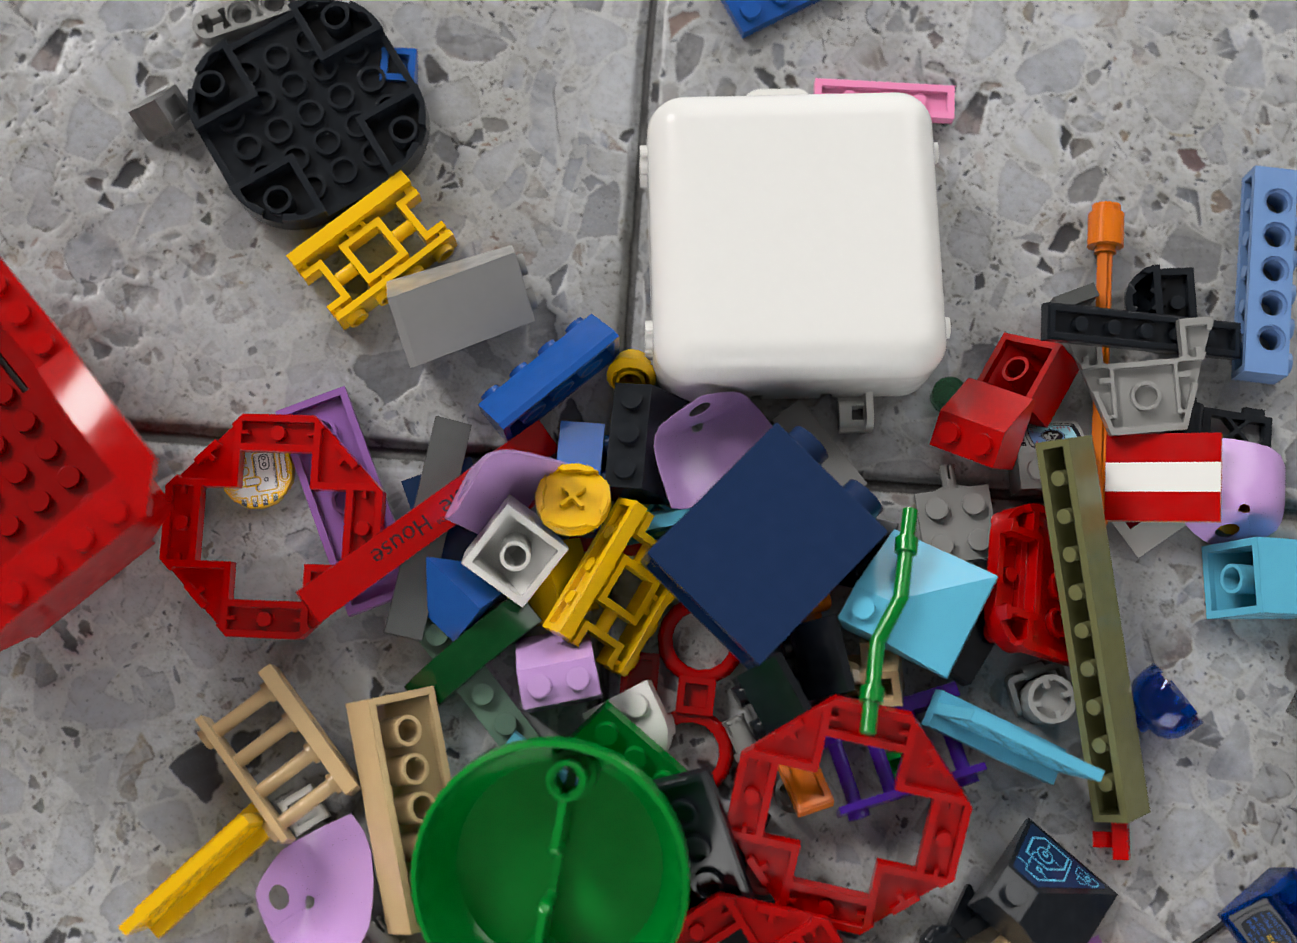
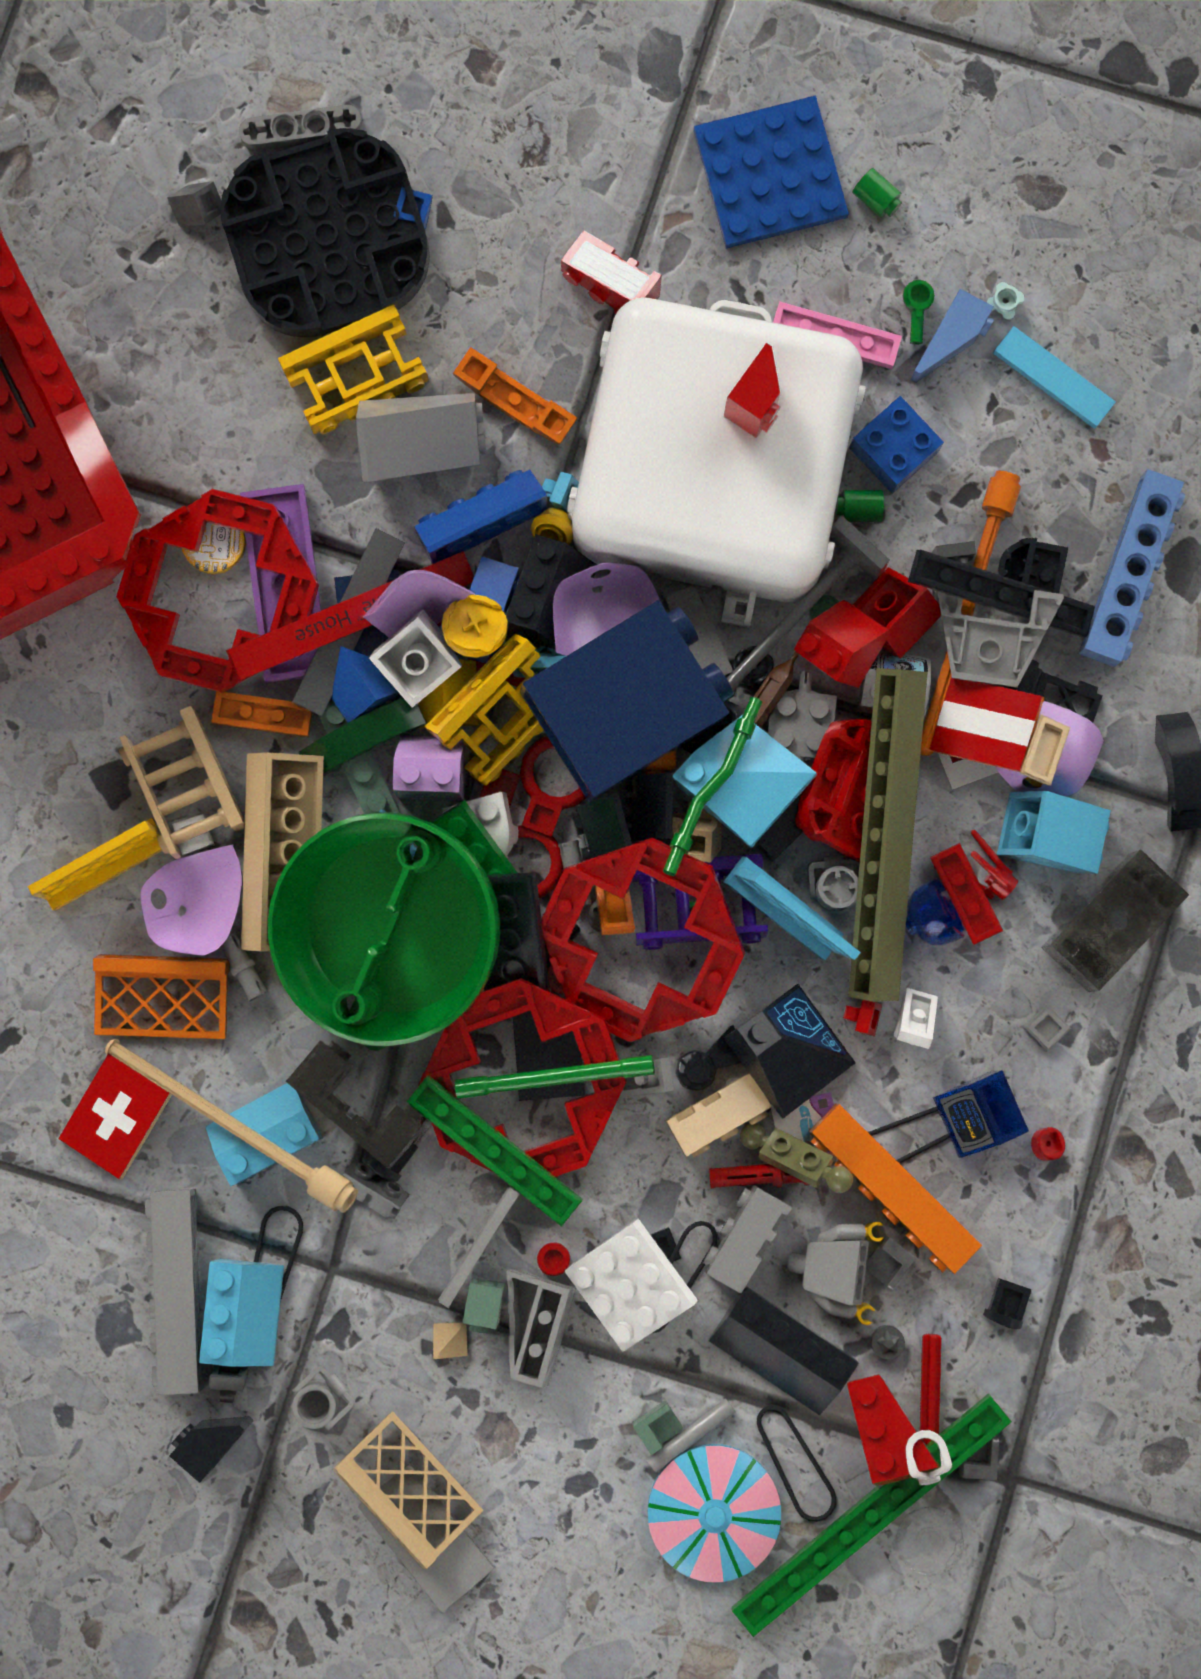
camera: 15 degrees right, 5 degrees up
none -> orange plate [211,691,313,738]
none -> orange slope [453,347,578,445]
none -> medium azure tile [542,472,579,514]
none -> wedge [561,231,662,315]
none -> red slope [724,343,781,438]
none -> dark grey tile [727,516,890,694]
none -> black plate [733,646,774,686]
none -> reddish brown piece [754,651,800,727]
none -> green brick [836,490,884,522]
none -> blue brick [849,396,944,494]
none -> white slope [894,988,938,1049]
none -> green plate [902,280,935,345]
none -> medium blue slope [911,289,994,383]
none -> red tile [930,842,1003,945]
none -> red plant [933,830,1019,900]
none -> light aqua plate [986,282,1024,320]
none -> medium azure tile [993,326,1116,429]
none -> tan tile [1020,714,1071,786]

